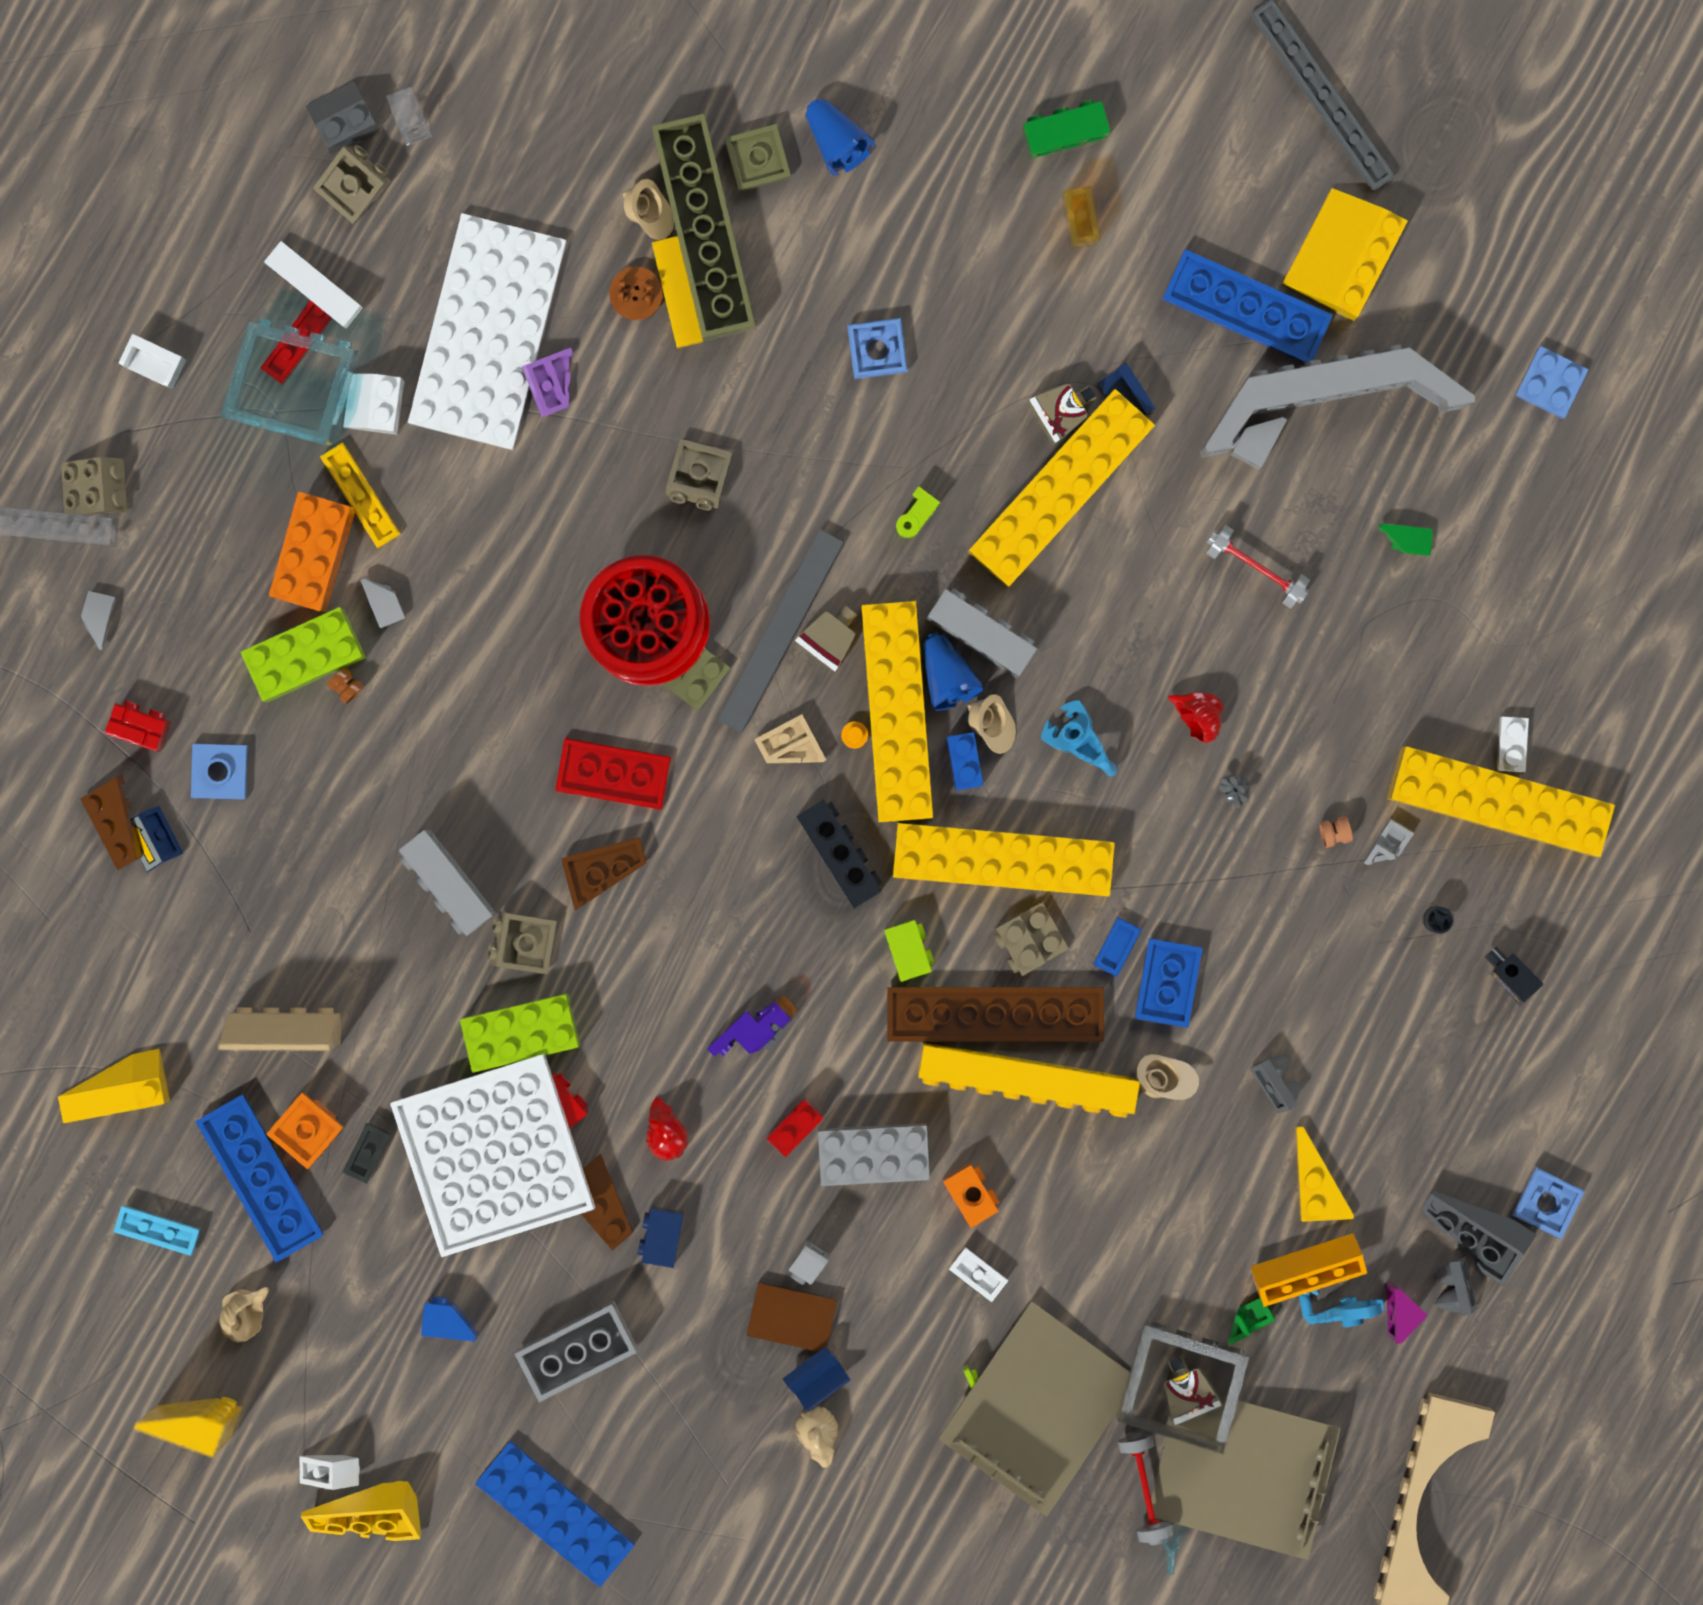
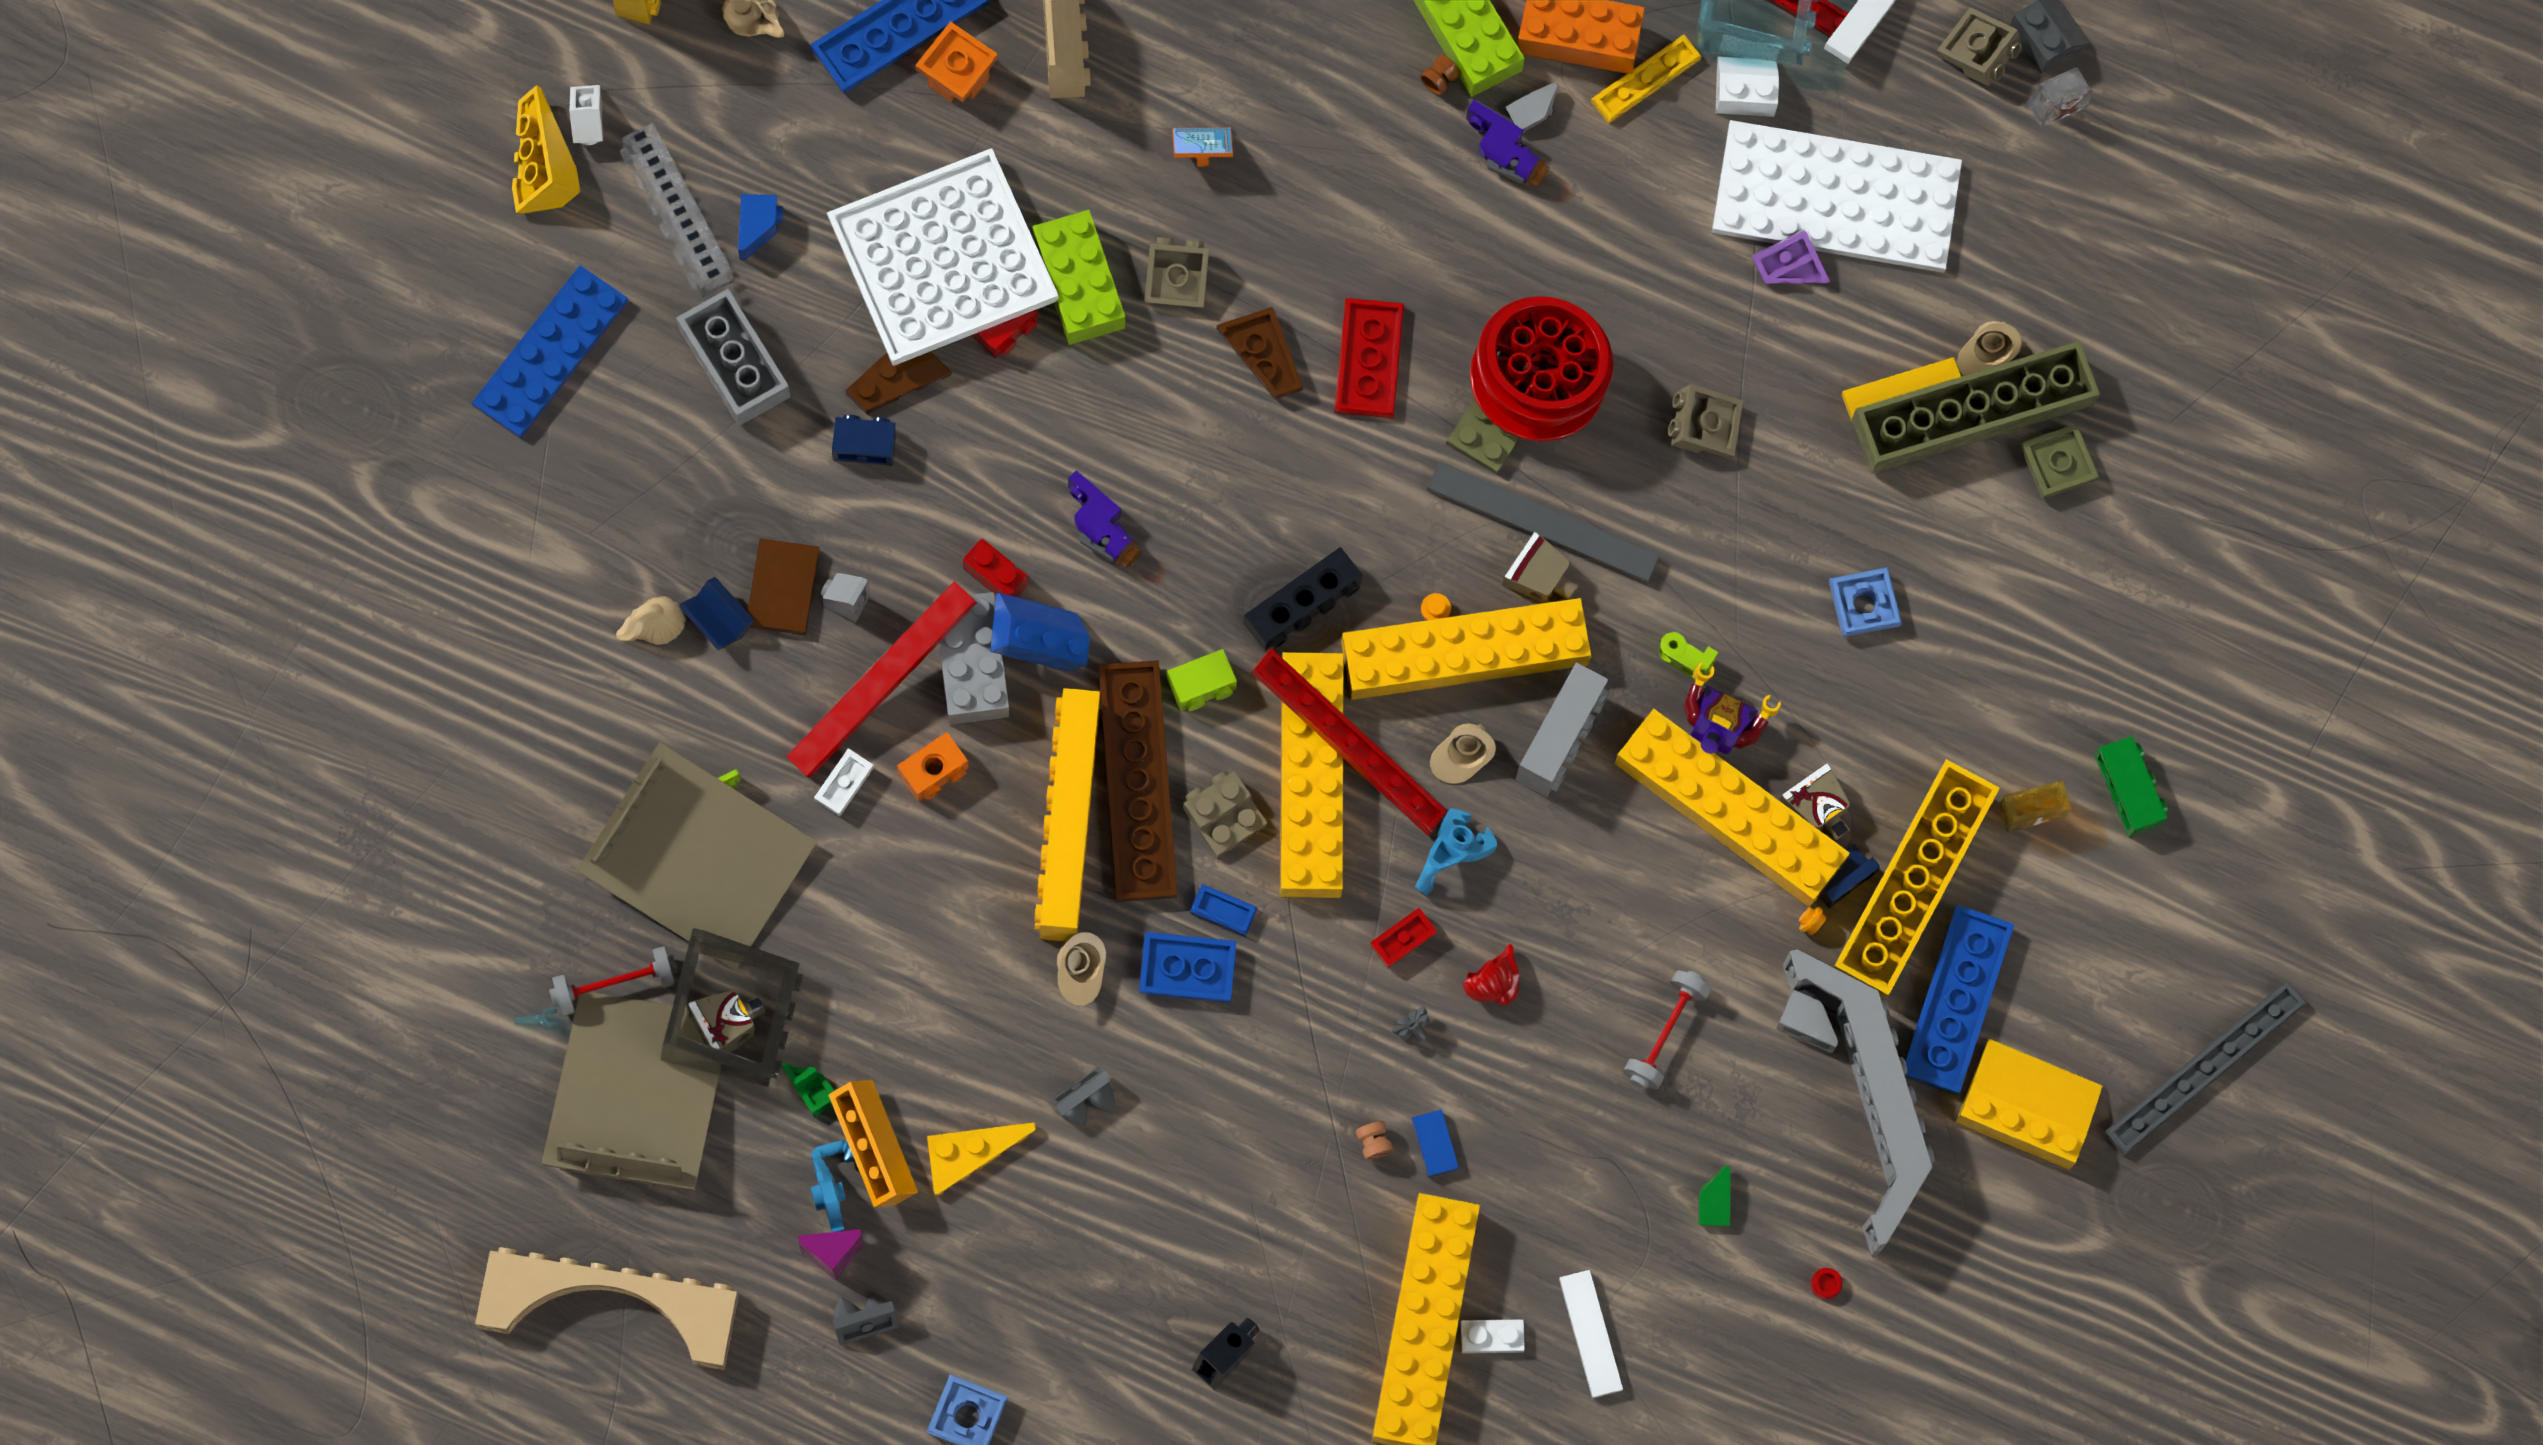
camera: 80 degrees right, 15 degrees down
pearl dark grey plate [342,1123,392,1184] -> none
light grey brick [399,830,497,936] -> none
dark orange plate [609,266,663,321] -> none
red hair [646,1097,688,1161] -> none
tan wing [754,714,826,763] -> none
blue cone [805,99,875,176] -> none
blue cone [921,632,983,711] -> none
blue brick [946,732,983,791] -> none
light grey slope [1364,818,1414,865] -> none
dark grey wedge [1421,1191,1536,1286] -> none
black wheel [1422,906,1454,934] -> none
medium blue plate [1515,346,1589,419] -> none
none -> clear brick [619,123,734,297]
none -> red tile [786,581,977,778]
none -> blue slope [990,593,1090,672]
none -> piece [1172,127,1233,167]
none -> red tile [1251,648,1448,836]
none -> red plate [1370,908,1437,969]
none -> blue tile [1412,1110,1459,1178]
none -> dark purple plate [1466,100,1550,187]
none -> white tile [1559,1270,1623,1399]
none -> torso [1683,662,1781,754]
none -> light orange plate [1798,906,1826,935]
none -> red tile [1810,1268,1843,1300]
none -> yellow brick [1833,759,2000,999]

